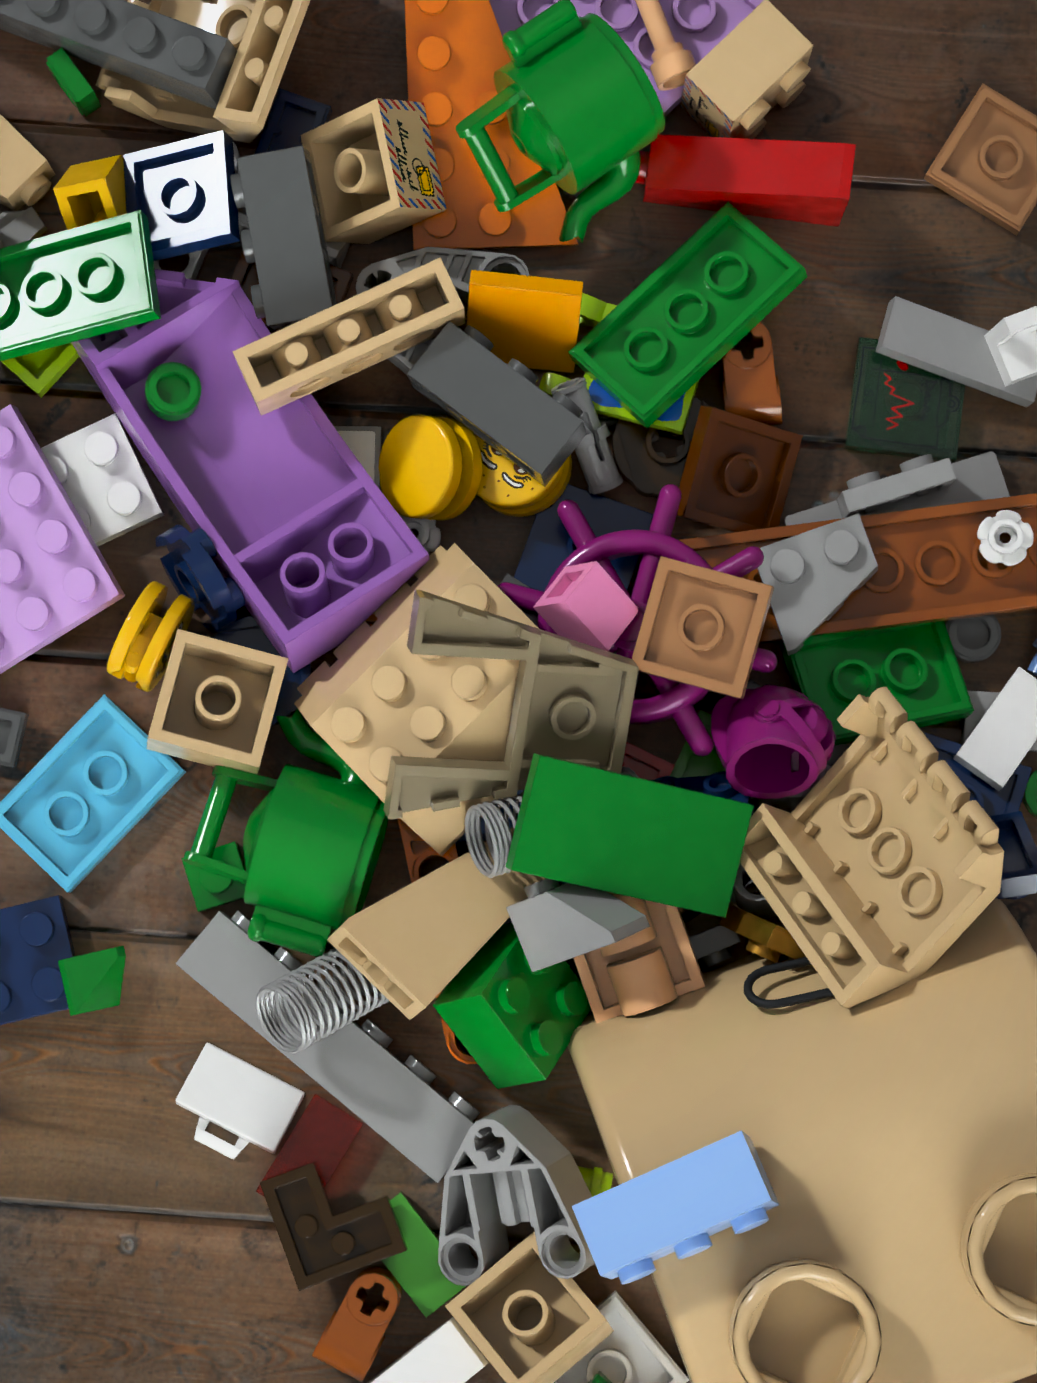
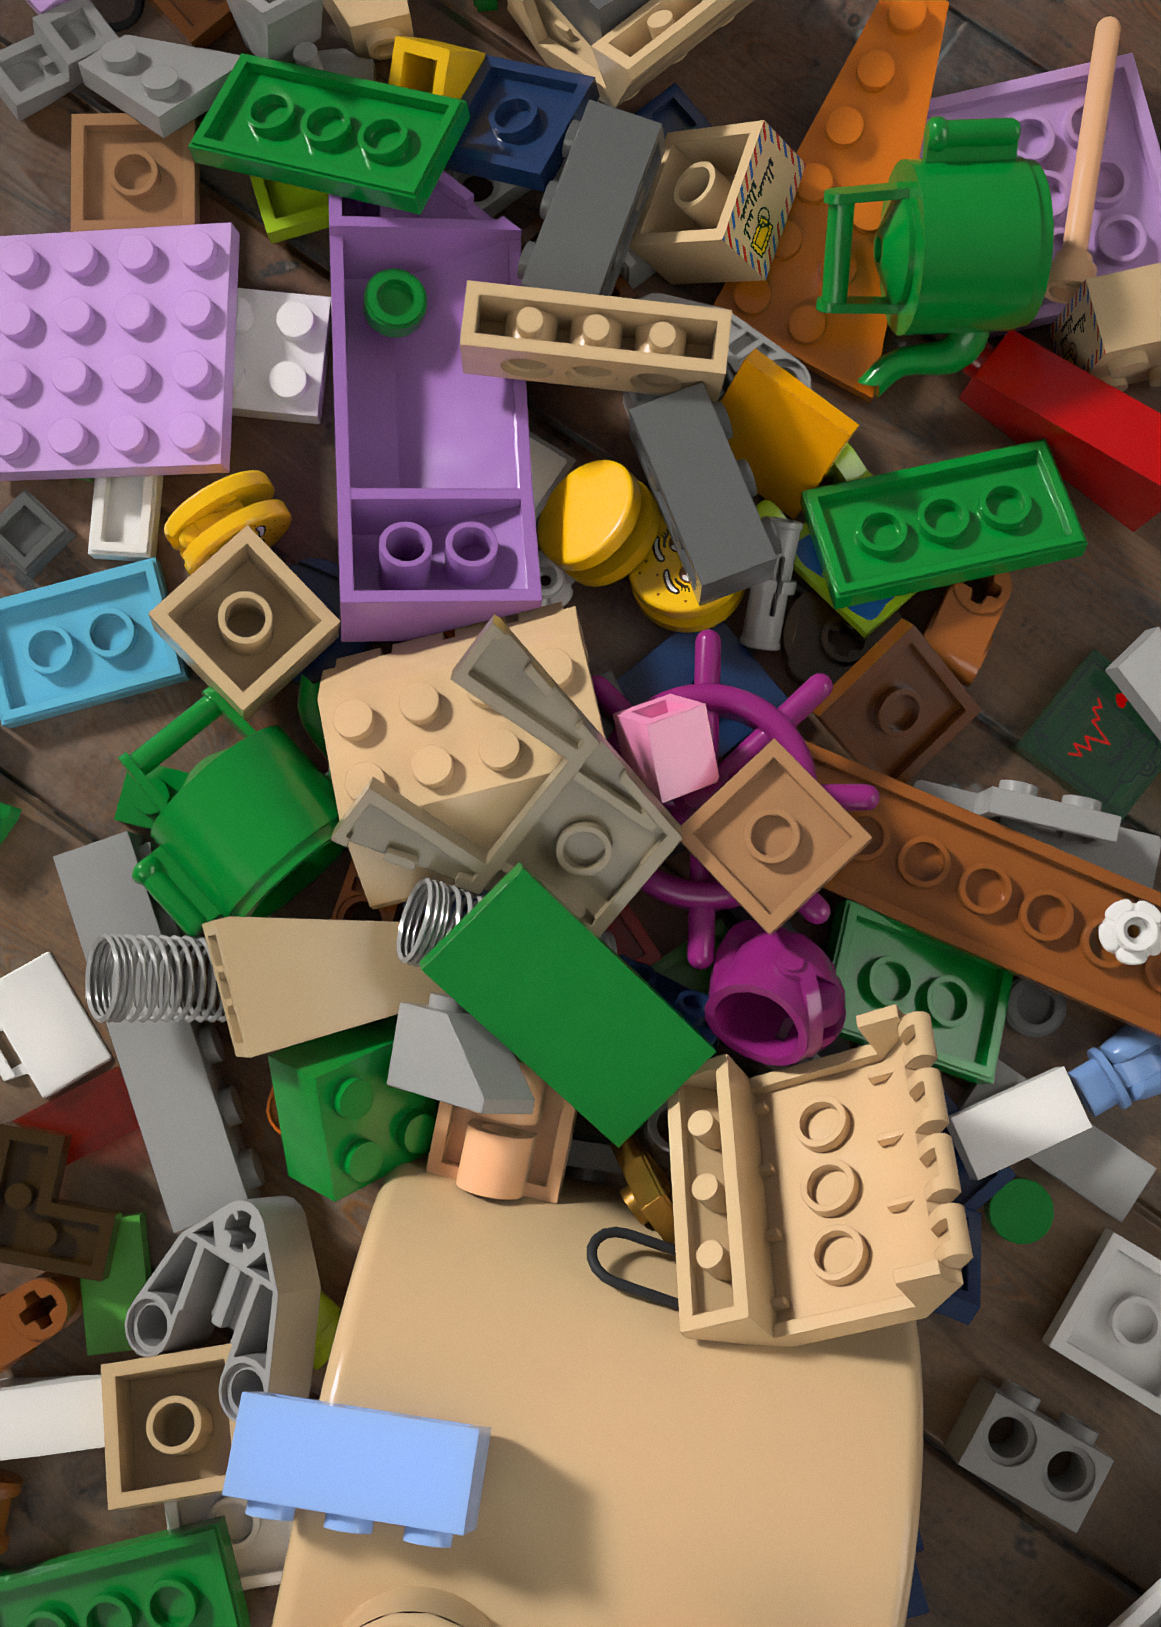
camera: 25 degrees right, 0 degrees up
dark blue plate [155,525,245,633] -> none
light grey wing [757,513,878,656] -> none
none -> white tile [88,475,164,562]

